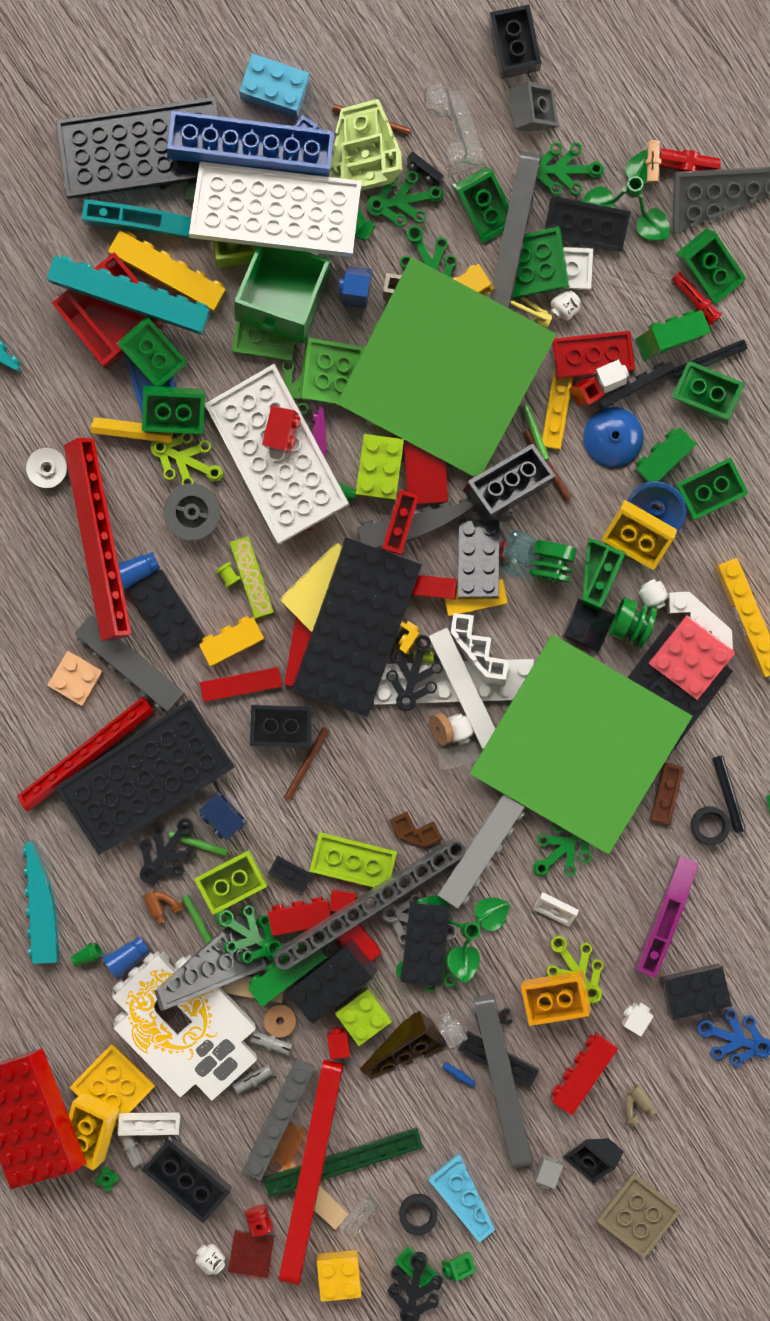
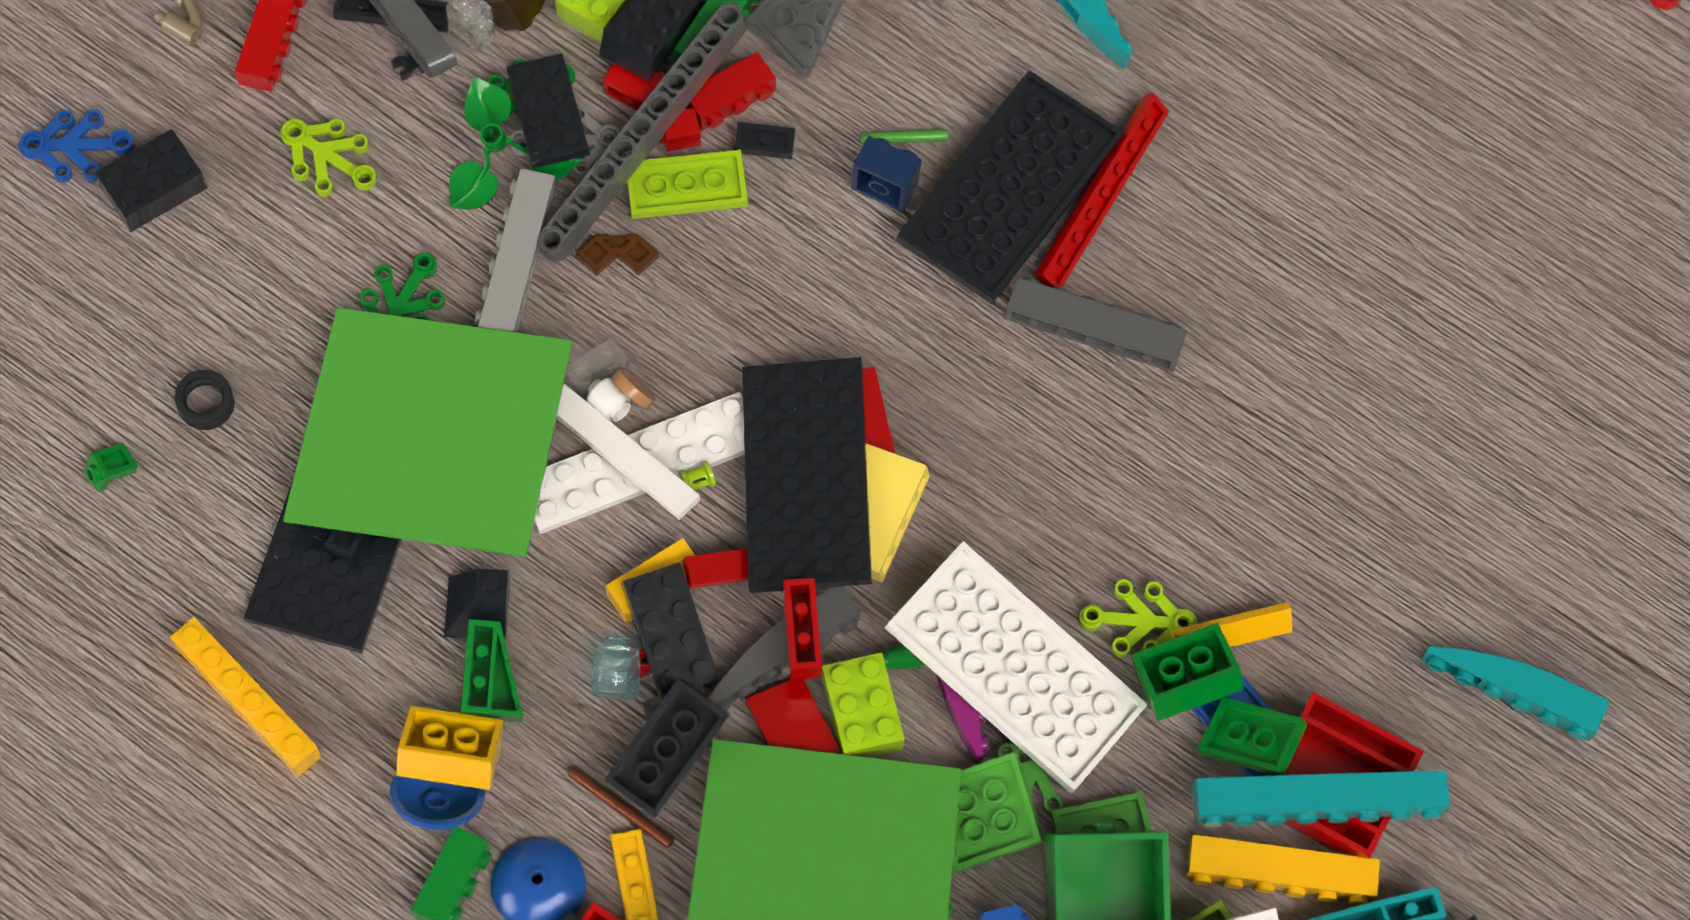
camera: 150 degrees right, 20 degrees down
white dish [26,448,67,488] -> none
light nougat plate [47,651,103,706] -> none
red brick [64,438,132,641] -> none
blue plant [118,552,160,590] -> none
black plate [128,569,205,659] -> none
black plant [139,818,196,884] -> none
dark orange plant [142,890,184,924] -> none
dark grey piece [164,484,220,540] -> none
bright green bar [181,895,212,944] -> none
lime brick [194,849,268,915] -> none
yellow brick [199,616,265,666] -> none
red tile [200,667,282,702] -> none
lime bush [215,562,241,588] -> none
green plant [216,905,282,963] -> none
tile [229,536,274,619] -> none
black brick [250,705,313,747] -> none
red brick [262,405,301,454] -> none
copper bar [284,727,330,800] -> none
black plant [386,635,443,711] -> none
yellow bracket [398,621,421,655] -> none
white brick [451,613,509,686] -> none
bright green bar [521,404,550,461] -> none
light orange brick [521,970,591,1026] -> none
green wheel [529,540,577,583] -> none
white plate [533,892,578,927] -> none
green wheel [609,597,657,648] -> none
white brick [621,1002,653,1036] -> none
magenta slope [634,855,699,978] -> none
white head [639,579,668,609] -> none
coral plate [649,615,735,700] -> none
copper tile [650,762,684,825] -> none
white brick [666,592,733,649] -> none
green brick [673,457,749,522] -> none
black axle [713,755,746,833] -> none

